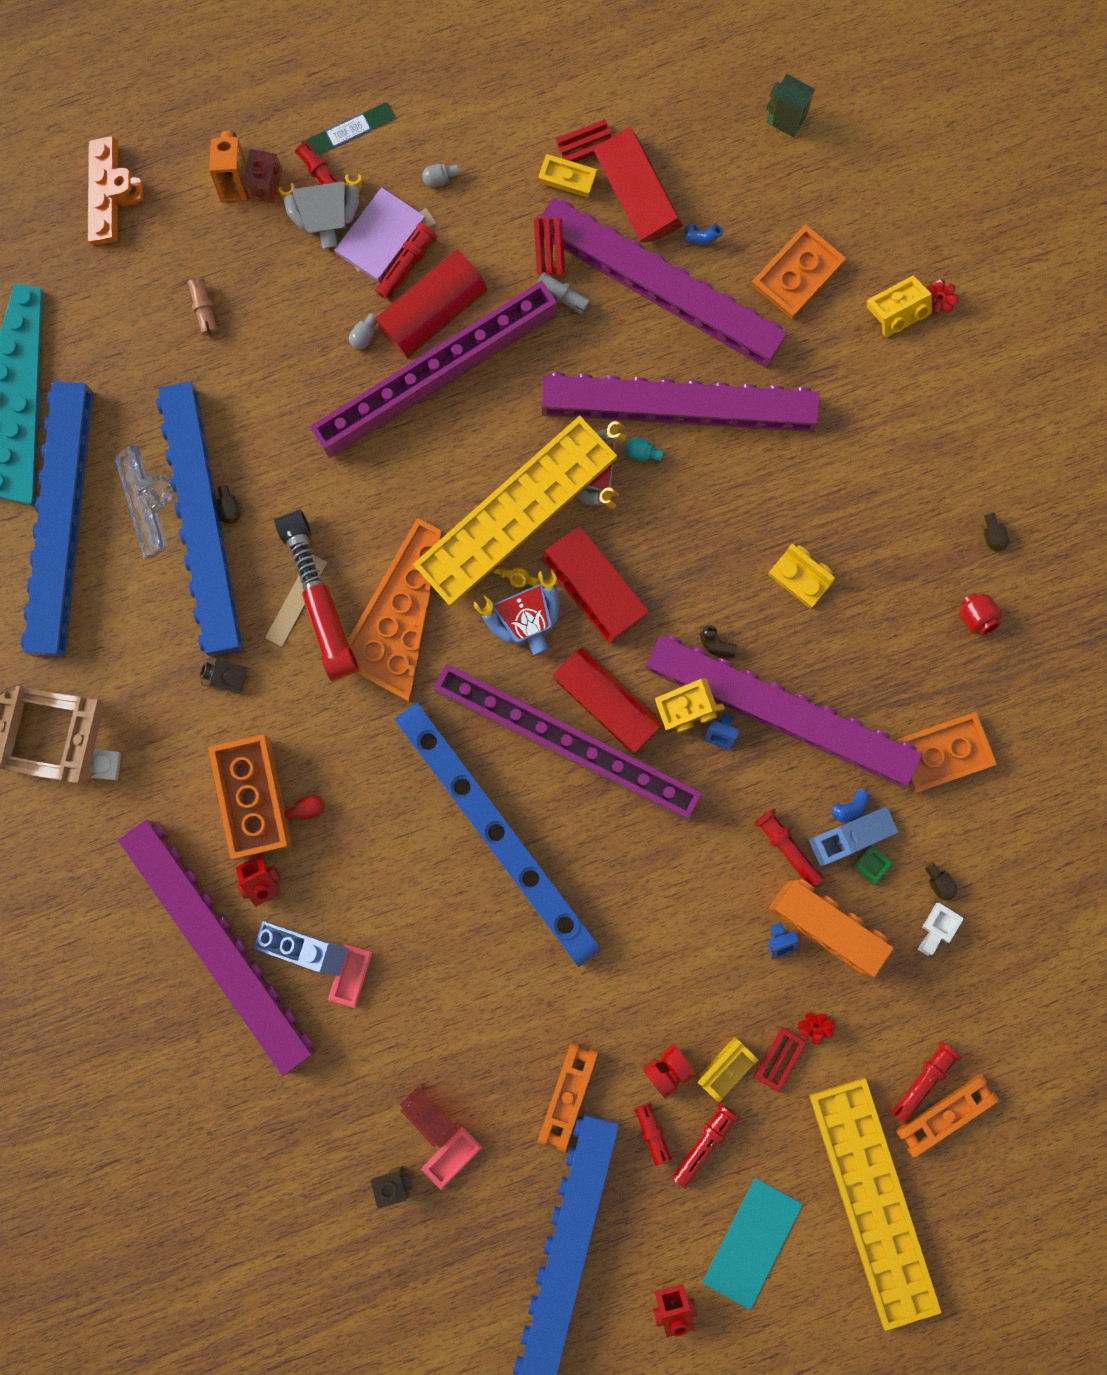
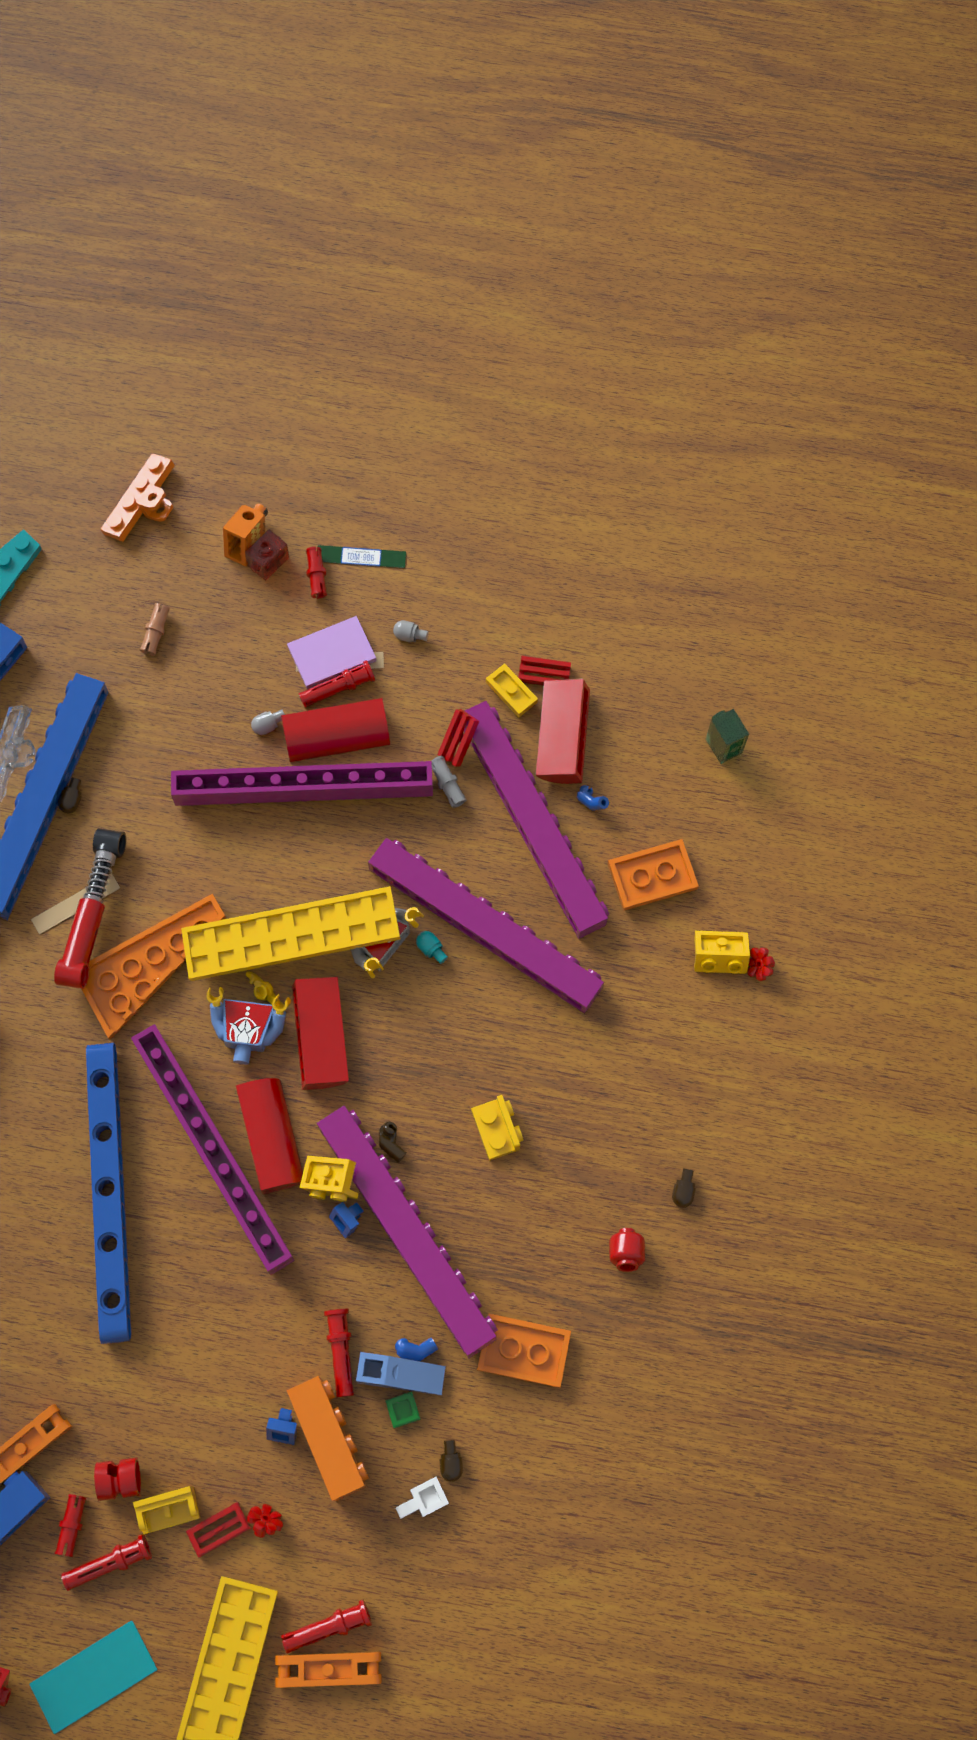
camera: 25 degrees right, 10 degrees down
light grey torso [279,174,362,249] -> none

